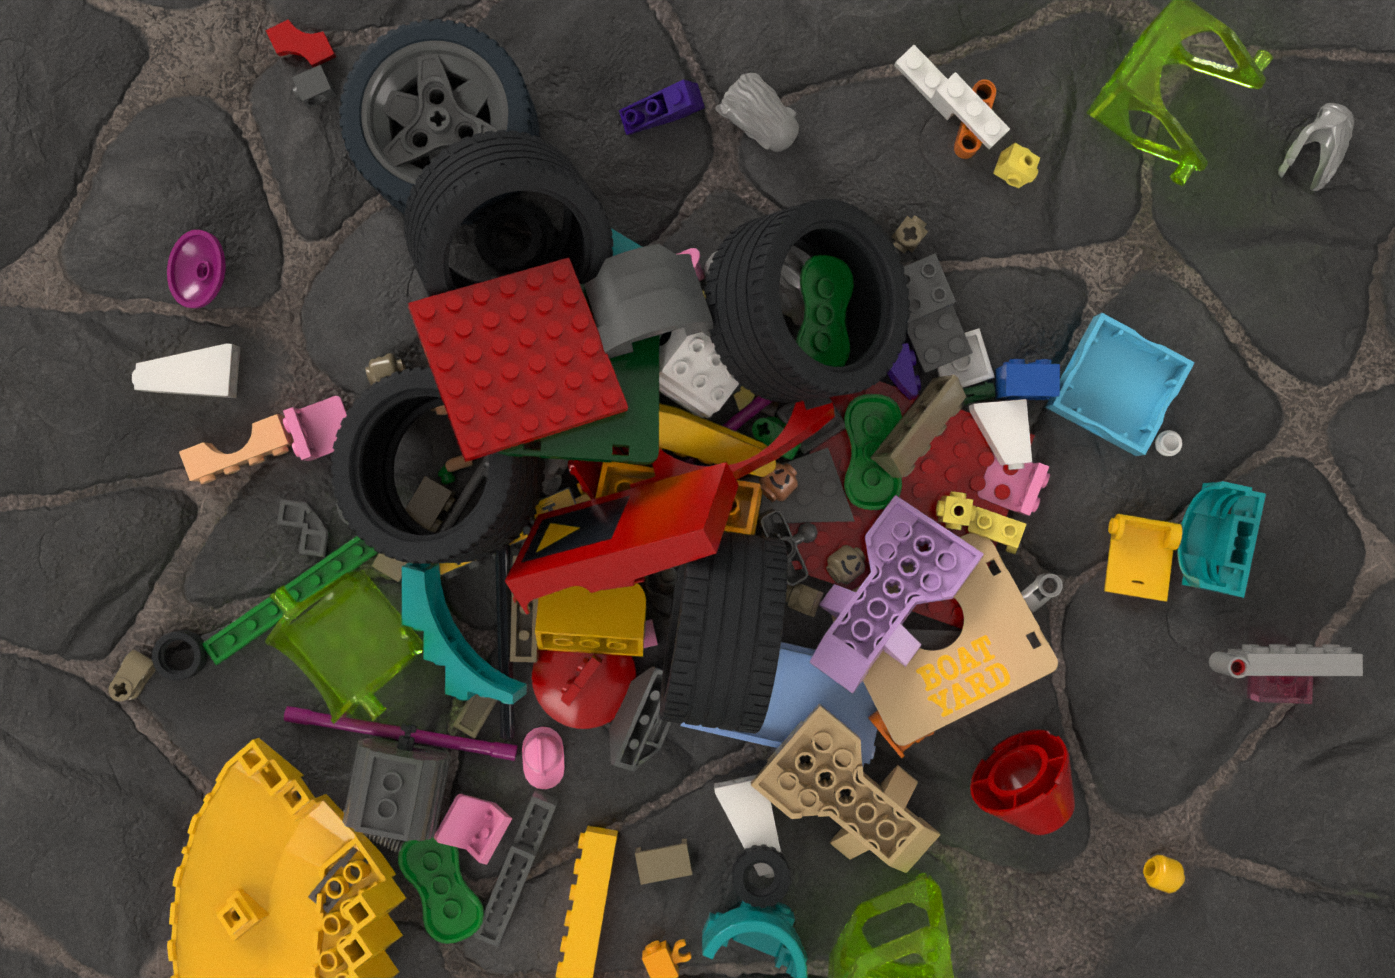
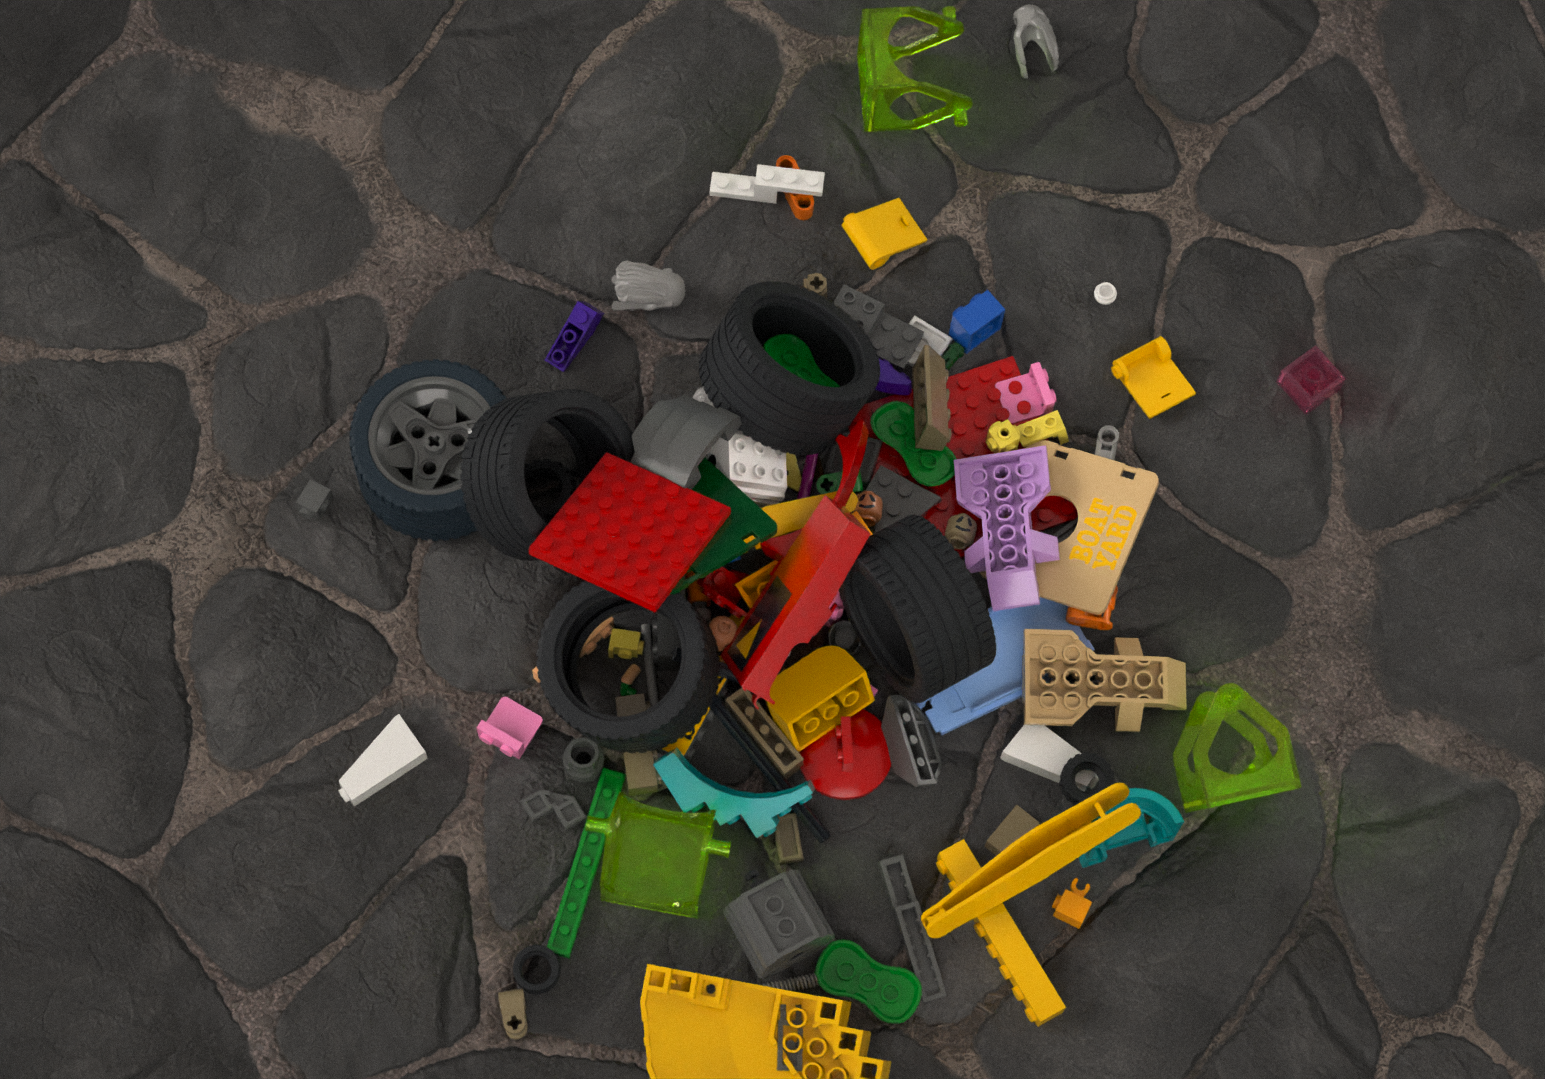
camera: 45 degrees left, 20 degrees down
magenta dish [167,230,226,309] -> none
light nougat arch [179,414,294,484] -> none
red tile [265,19,336,68] -> none
magenta piece [284,706,518,761] -> none
dark tan head [365,353,406,385] -> none
bright pink bracket [434,794,512,865] -> none
bright pink piece [522,727,565,789] -> none
white slope [969,399,1032,470] -> none
red cone [970,730,1075,835] -> none
light yellow brick [993,143,1040,188] -> none
medium azure tile [1045,313,1195,456] -> none
yellow head [1143,855,1185,893] -> none
teal piece [1178,481,1266,598] -> none
light grey hinge [1209,644,1363,678] -> none
none -> nougat head [708,616,738,651]
none -> yellow door [842,198,927,270]
none -> yellow piece [921,783,1141,938]

